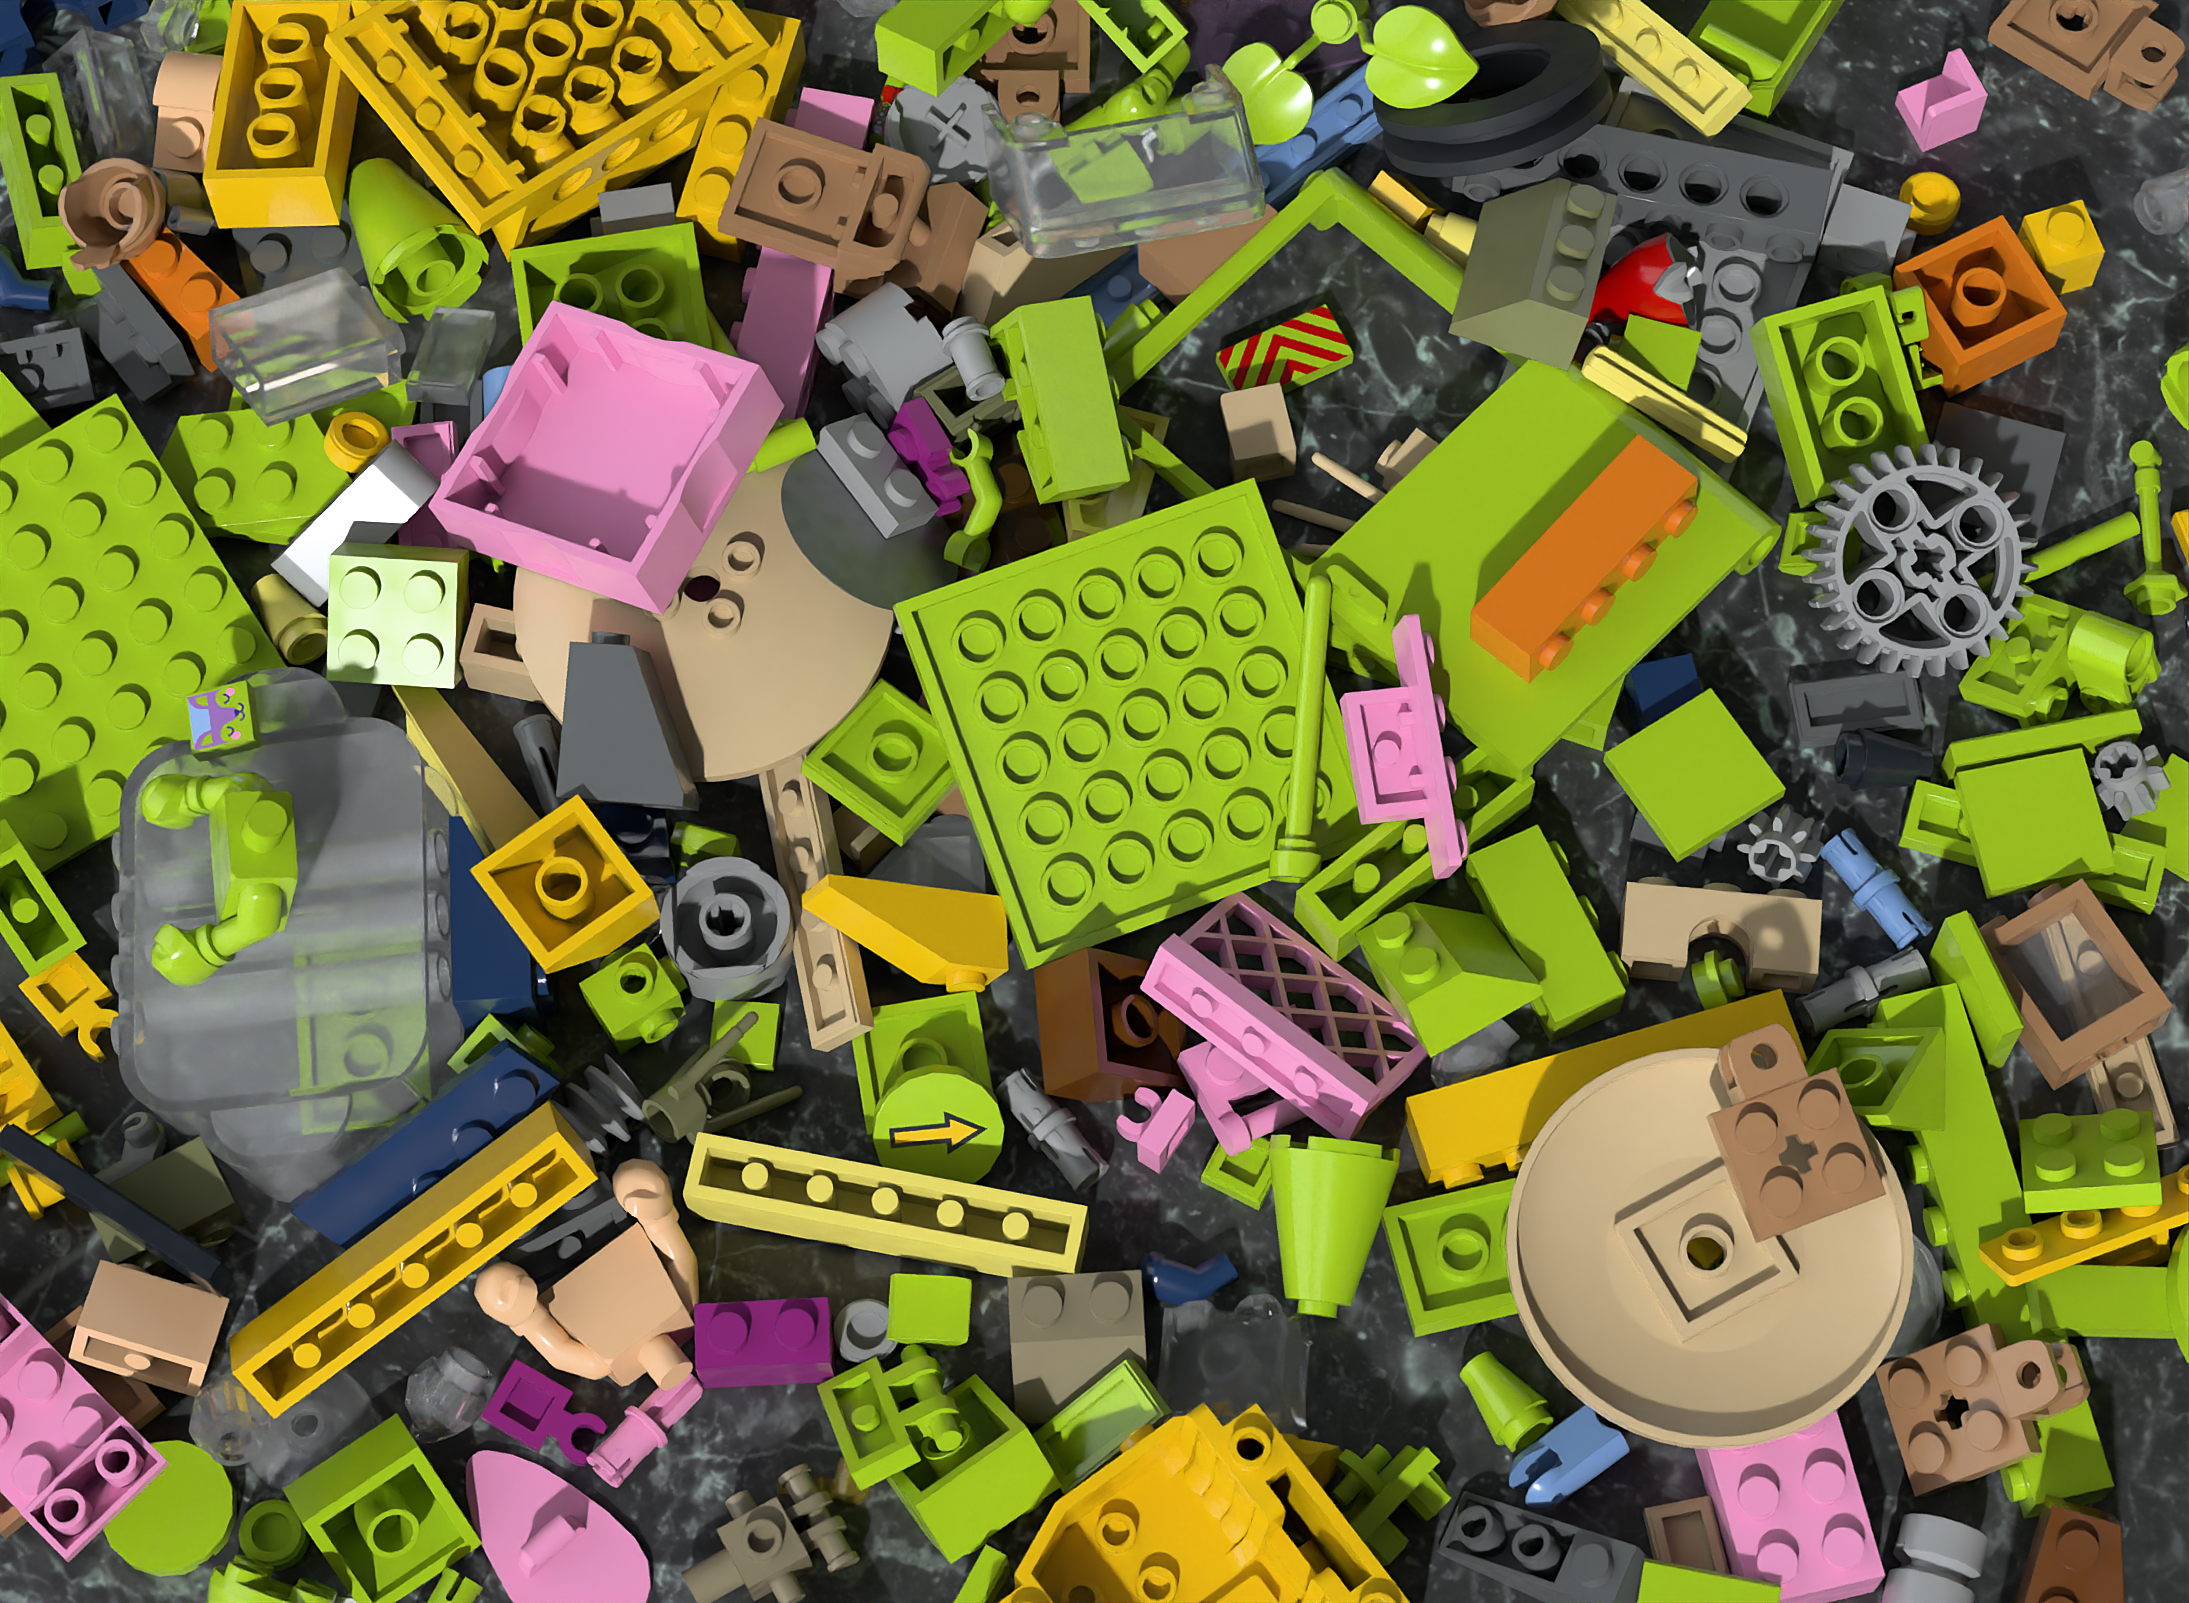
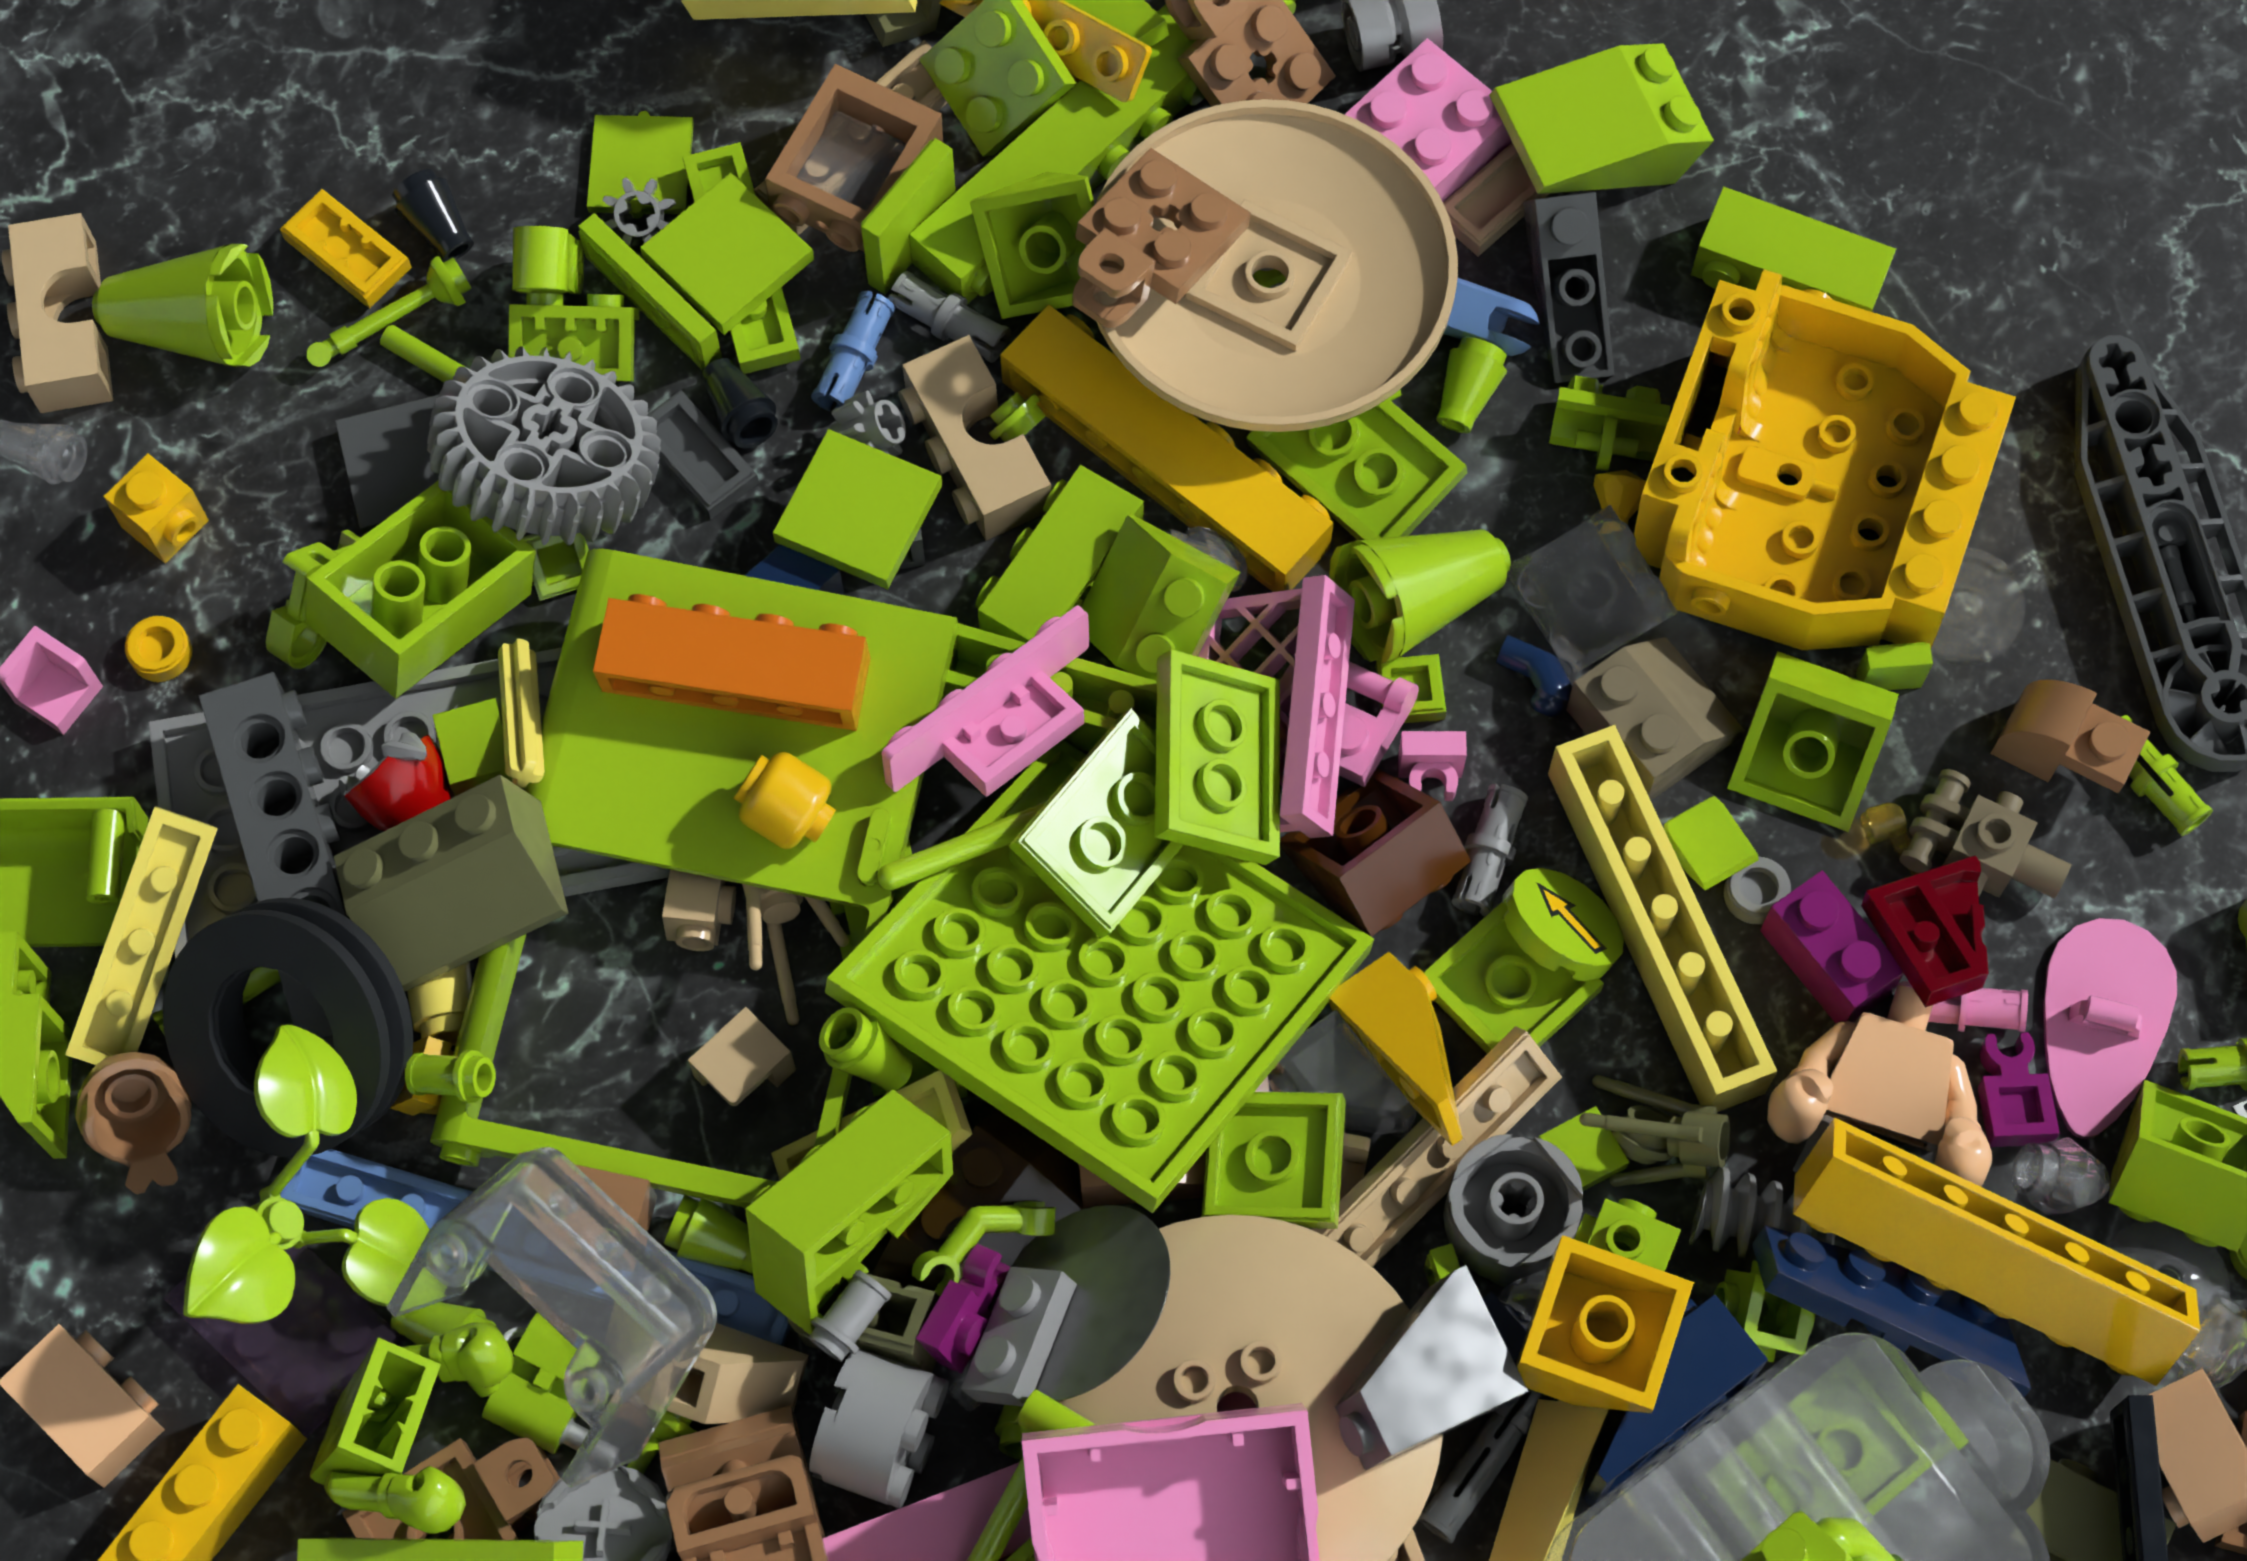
camera: 125 degrees left, 0 degrees up
lime plate [817,1344,962,1491] -> none
lime tile [1032,1358,1172,1494] -> none
tile [1216,304,1354,394] -> none
light grey brick [1816,183,1917,276] -> none
orange brick [1892,215,2068,398] -> none
none -> lime pin [405,1050,496,1103]
none -> yellow head [733,752,836,849]
none -> lime cone [819,1007,912,1092]
none -> lime tile [1009,709,1183,938]
none -> lime plate [1155,649,1280,865]
none -> dark red wing [1861,855,1989,1007]

